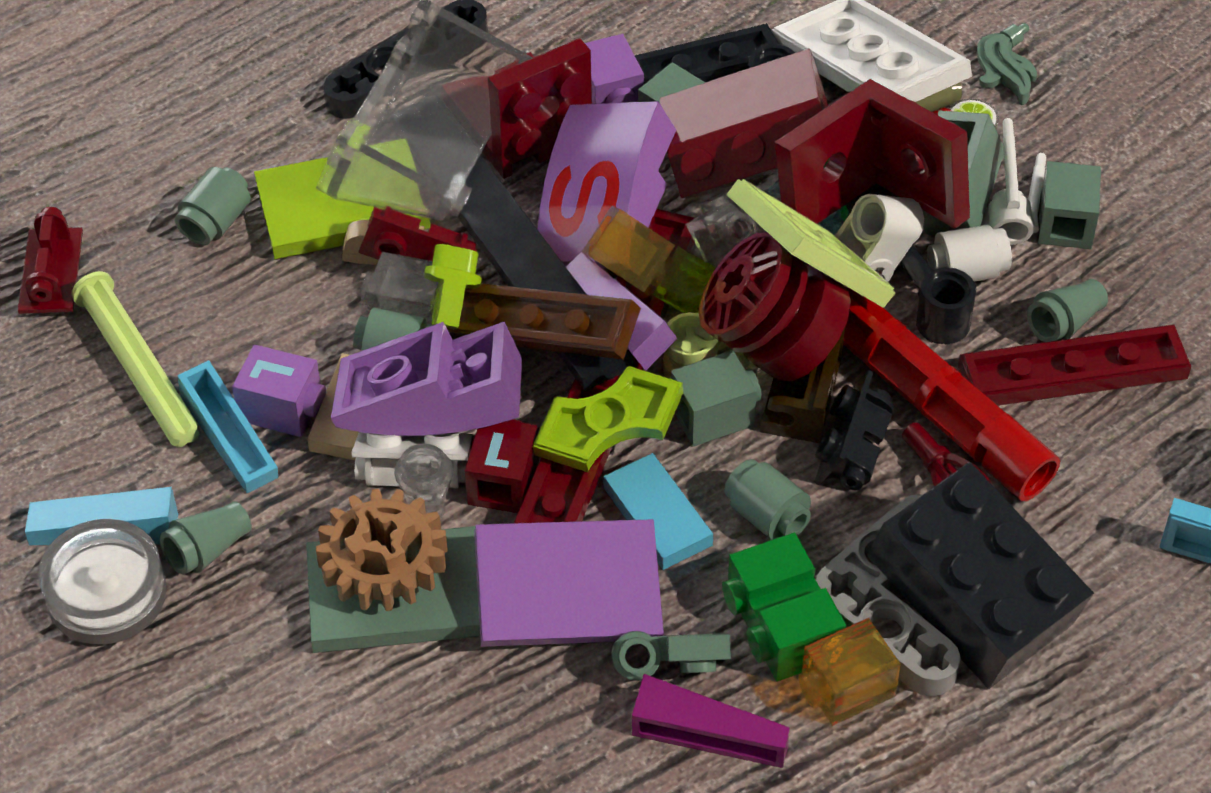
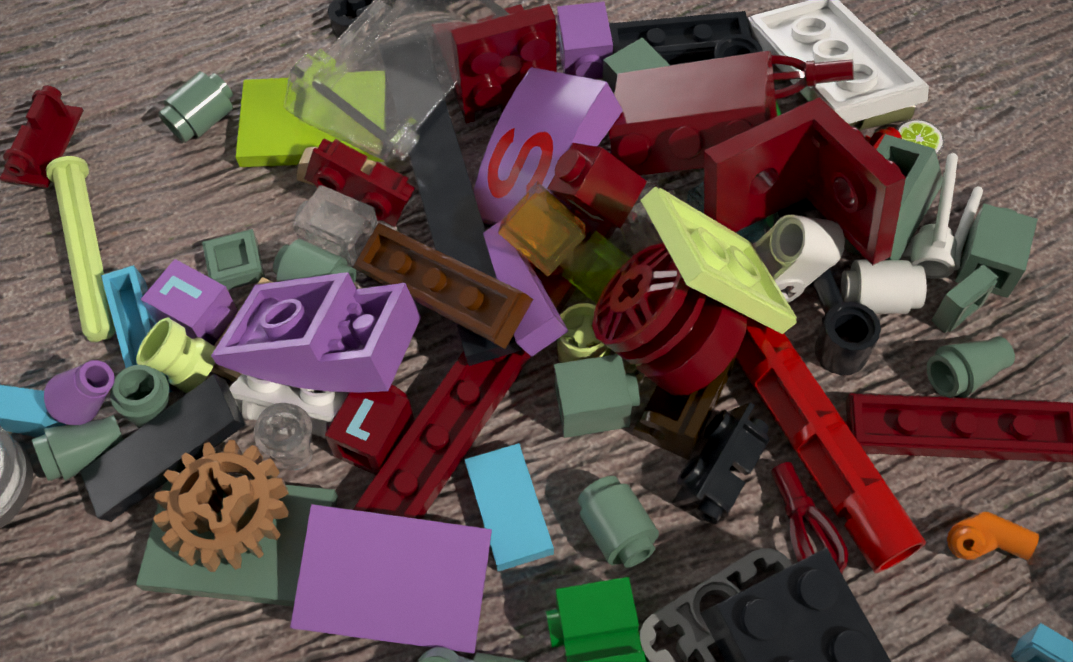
camera: 15 degrees right, 10 degrees up
lime piece [423,244,482,329] -> none
lime tile [532,366,684,472] -> none
sand green piece [977,23,1037,105] -> none
none -> medium lavender cone [44,360,114,425]
none -> black tile [80,374,246,522]
none -> sand green cone [110,365,169,429]
none -> yellowish green wheel [136,317,216,393]
none -> sand green tile [202,229,265,290]
none -> dark red brick [547,143,647,229]
none -> dark red piece [771,55,854,99]
none -> sand green tile [931,264,998,333]
none -> orange arm [947,511,1039,561]

